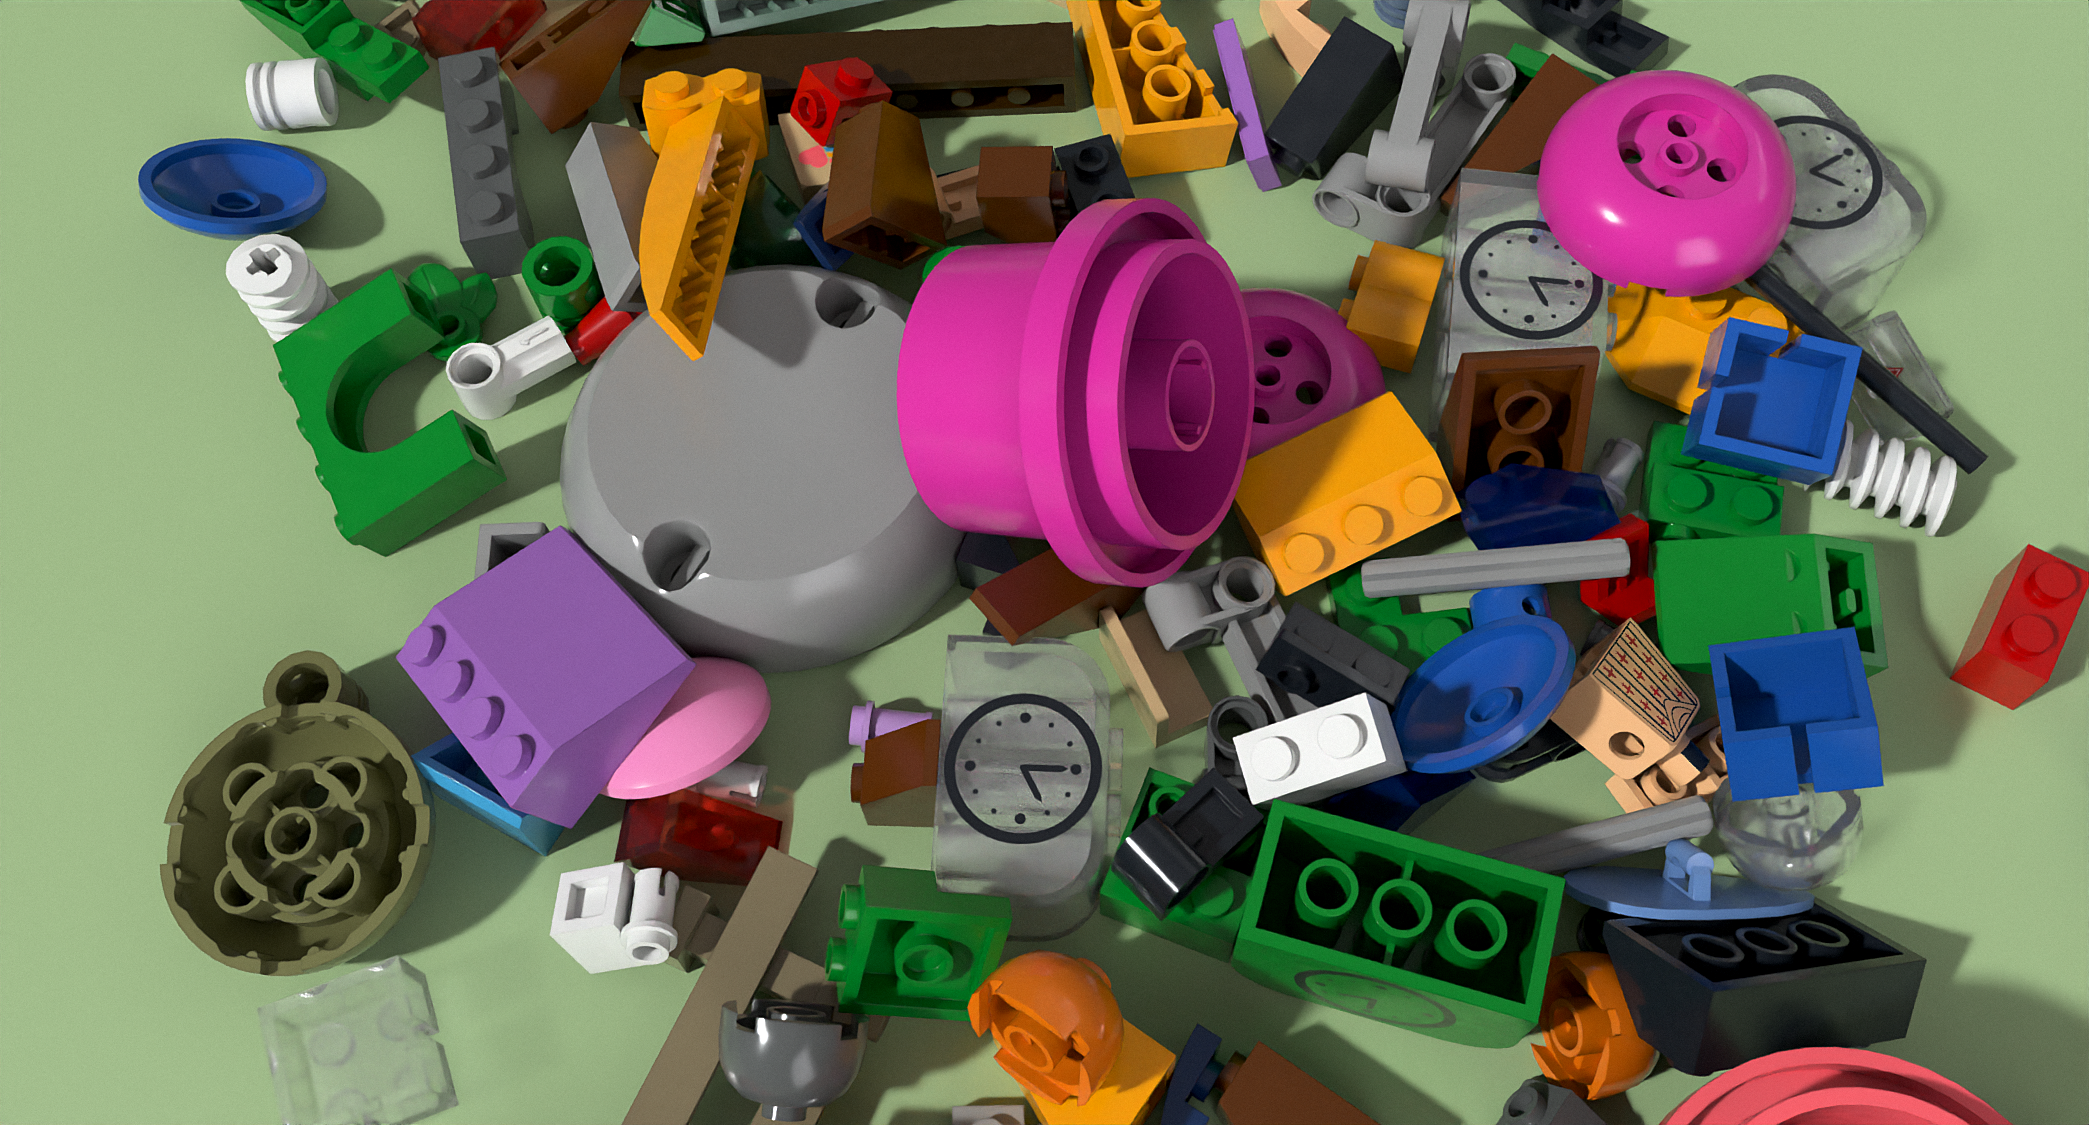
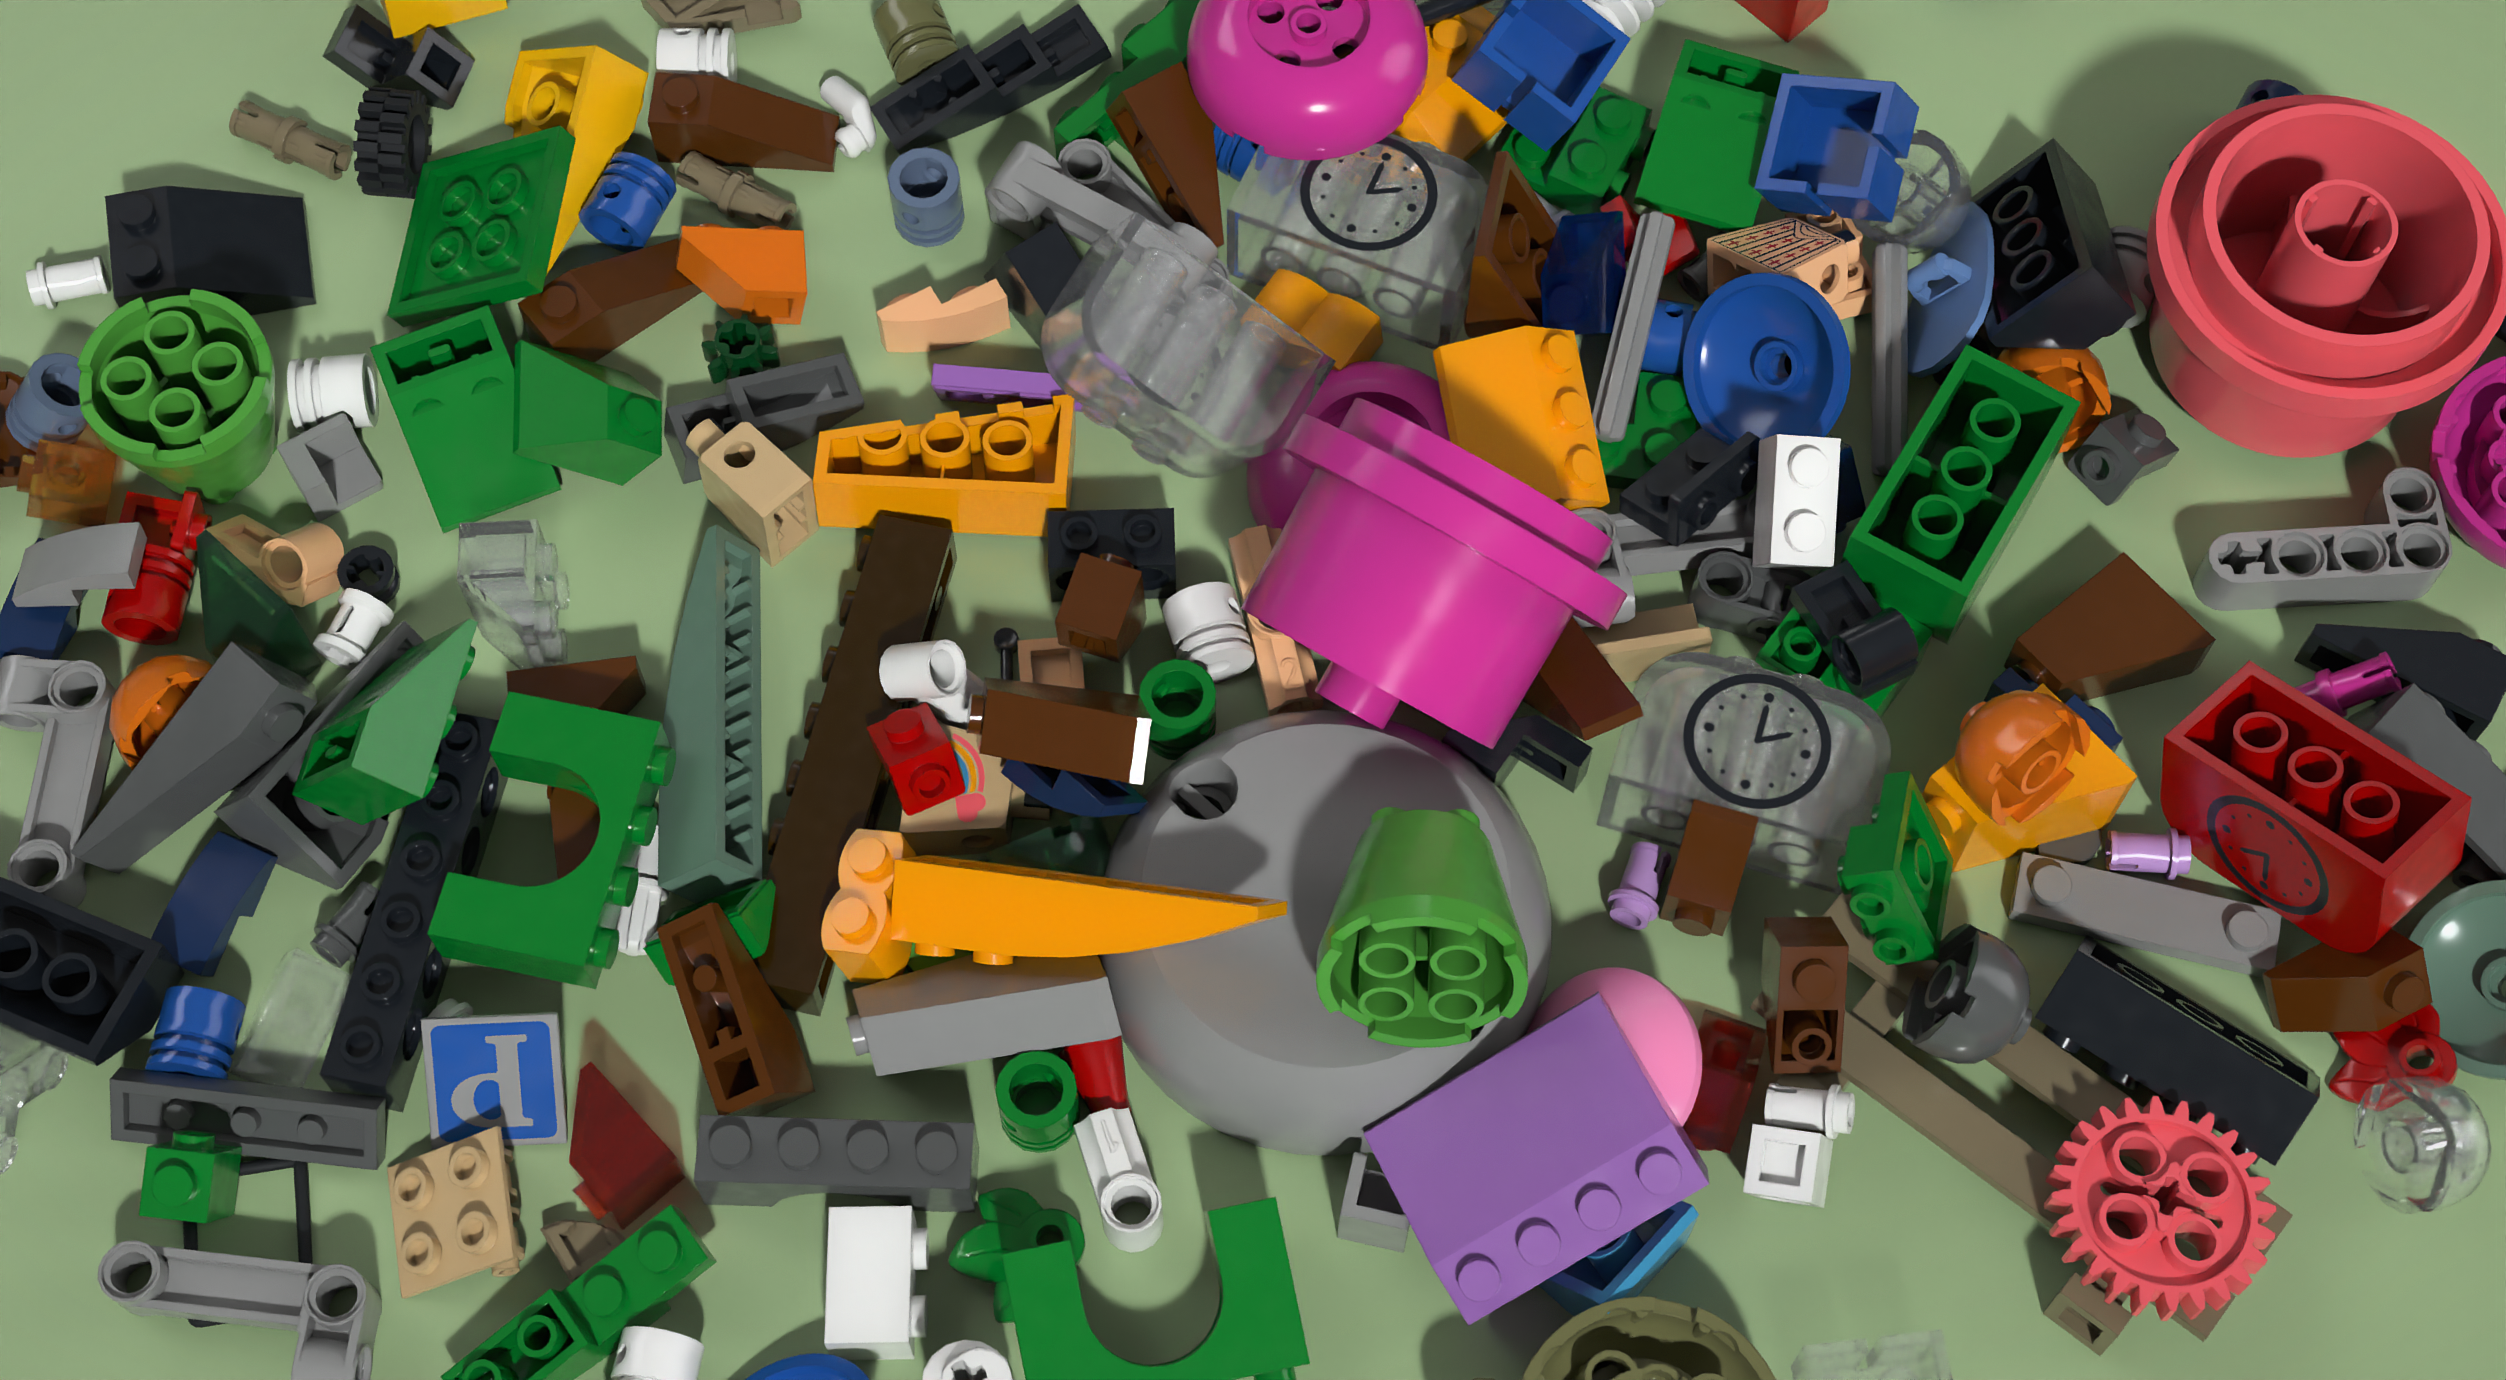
camera: 80 degrees left, 0 degrees up
none -> white brick [824,1206,929,1360]
none -> white piece [879,639,984,730]
none -> clear brick [1041,212,1336,478]
none -> bright green cone [1316,807,1528,1048]
none -> reddish brown slope [1761,916,1849,1074]

